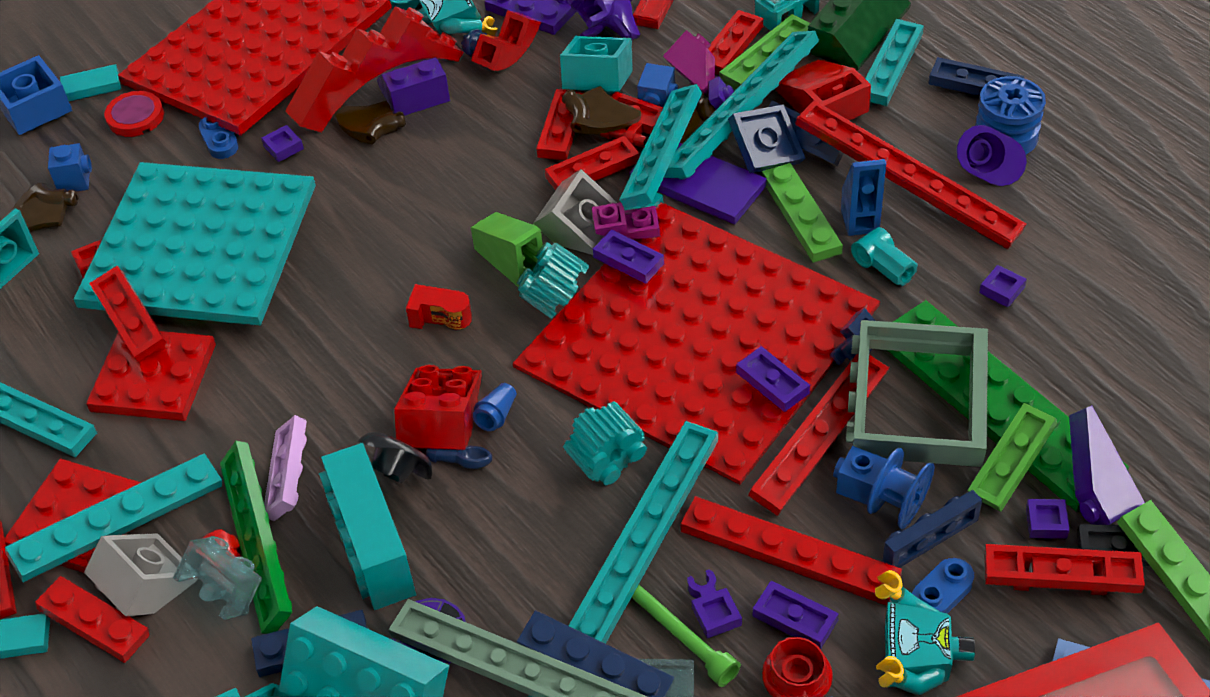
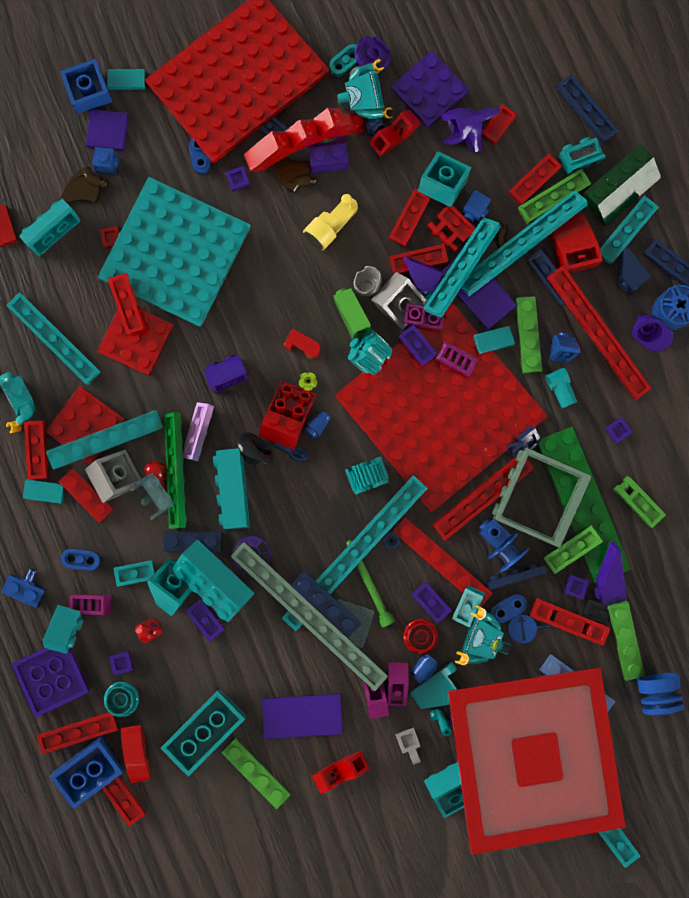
camera: 10 degrees right, 35 degrees up
tile [104,91,165,137] -> none
dark brown arm [562,86,642,134] -> none
magenta slope [663,30,715,98] -> none
dark purple plate [687,569,742,639] -> none
dark purple plate [709,76,734,110] -> none
dark blue plate [728,105,806,174] -> none
dark purple plate [736,346,810,412] -> none
none -> dark purple tile [86,109,129,151]
none -> dark purple slope [204,355,249,394]
none -> lime plate [299,372,317,391]
none -> light yellow piece [303,194,358,251]
none -> light grey hair [353,266,382,296]
none -> dark blue plate [382,531,401,550]
none -> dark purple slope [403,256,442,295]
none -> magenta slope [435,341,478,377]
none -> teal plate [452,585,485,627]
none -> teal tile [473,326,515,354]
none -> blue piece [508,614,555,643]
none -> bright green plate [613,476,666,528]
none -> dark blue slope [618,248,652,295]

